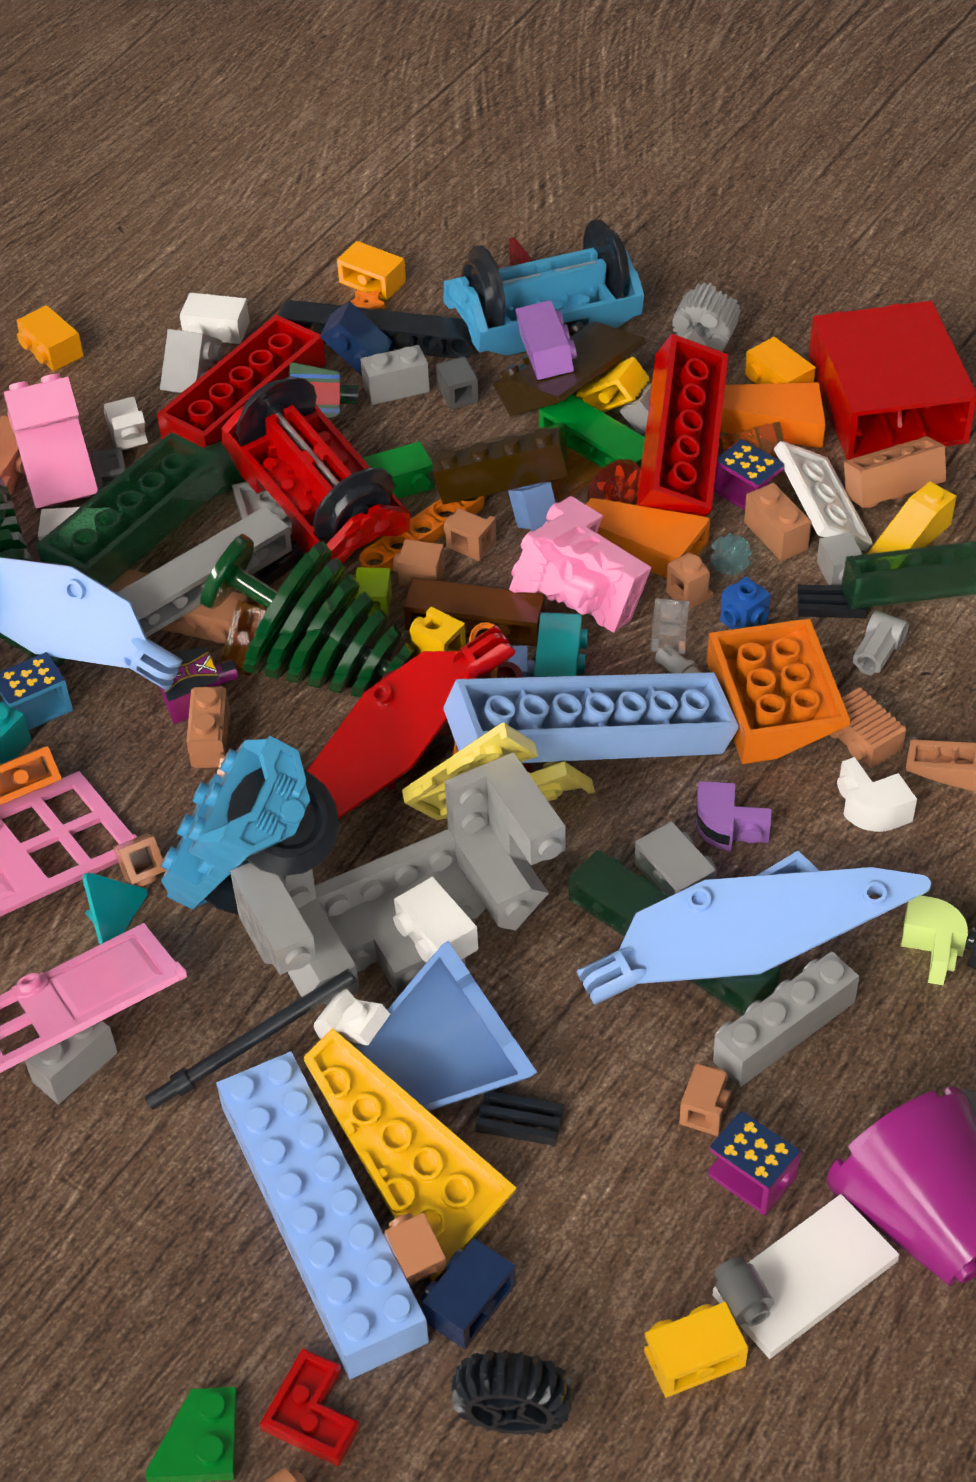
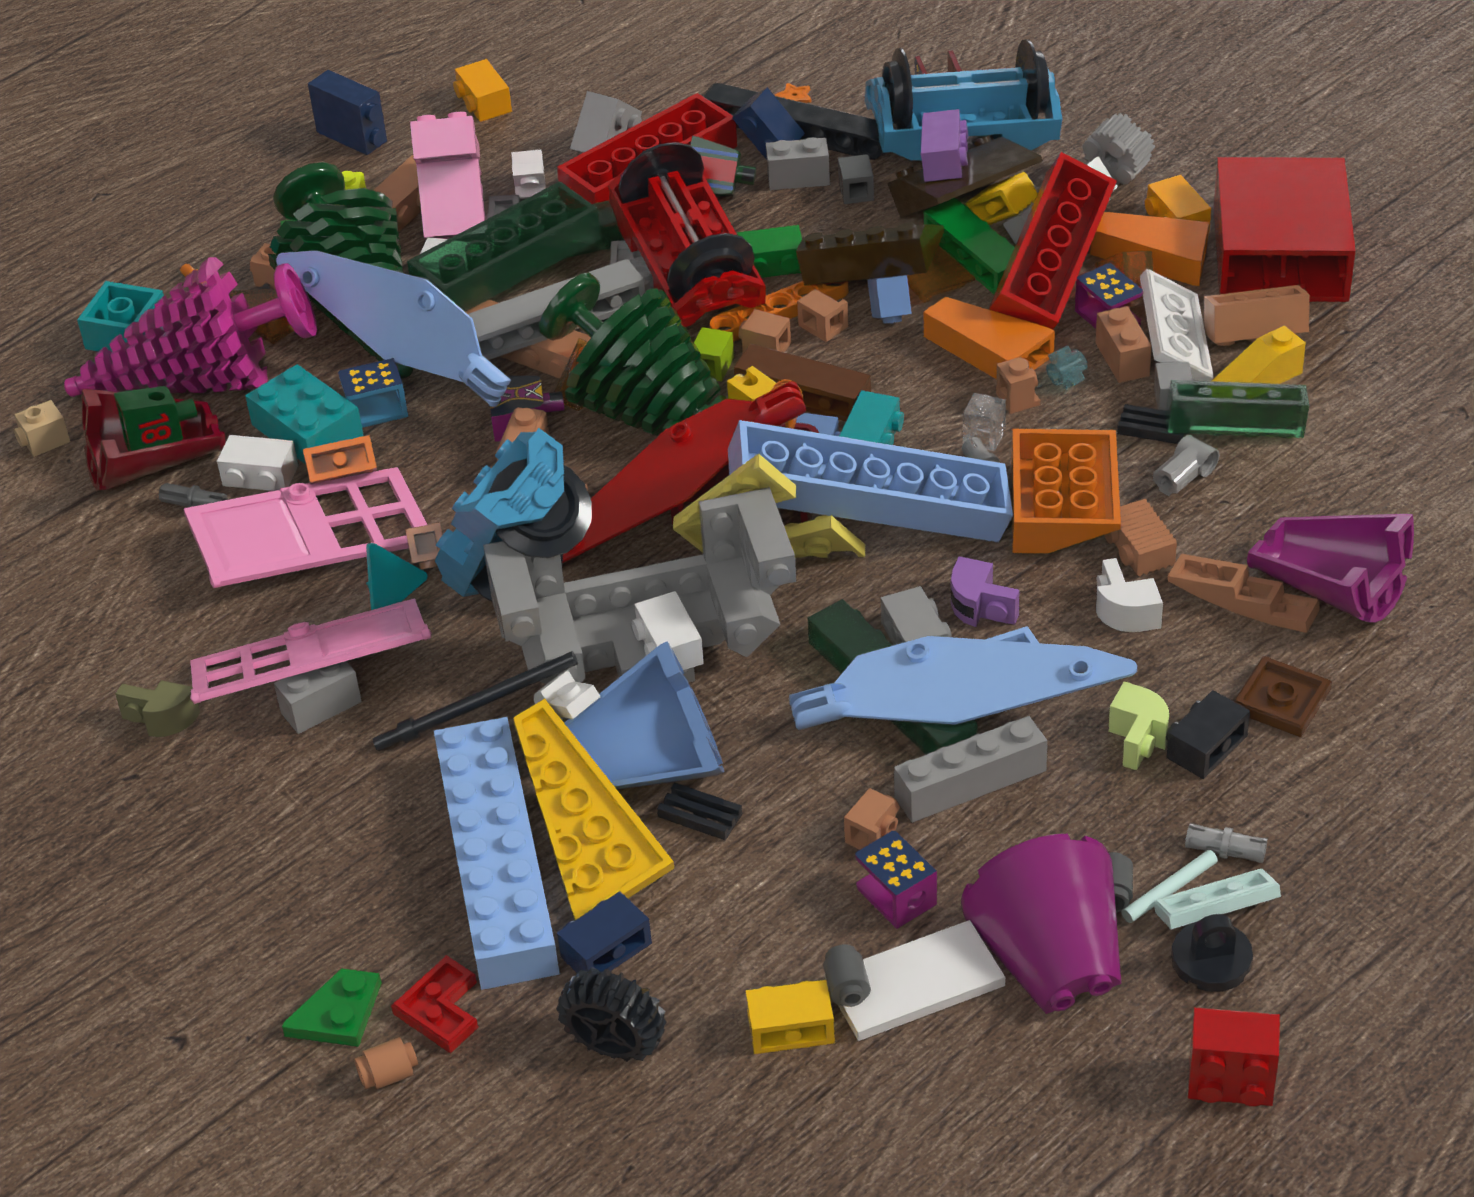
camera: 15 degrees right, 5 degrees down
white brick [180,293,250,344] -> none
light orange brick [337,241,406,301] -> none
nougat brick [385,1212,446,1286] -> none
bright pink brick [509,496,652,633] -> none
clear red dish [587,459,641,504] -> none
blue brick [720,576,771,630] -> none

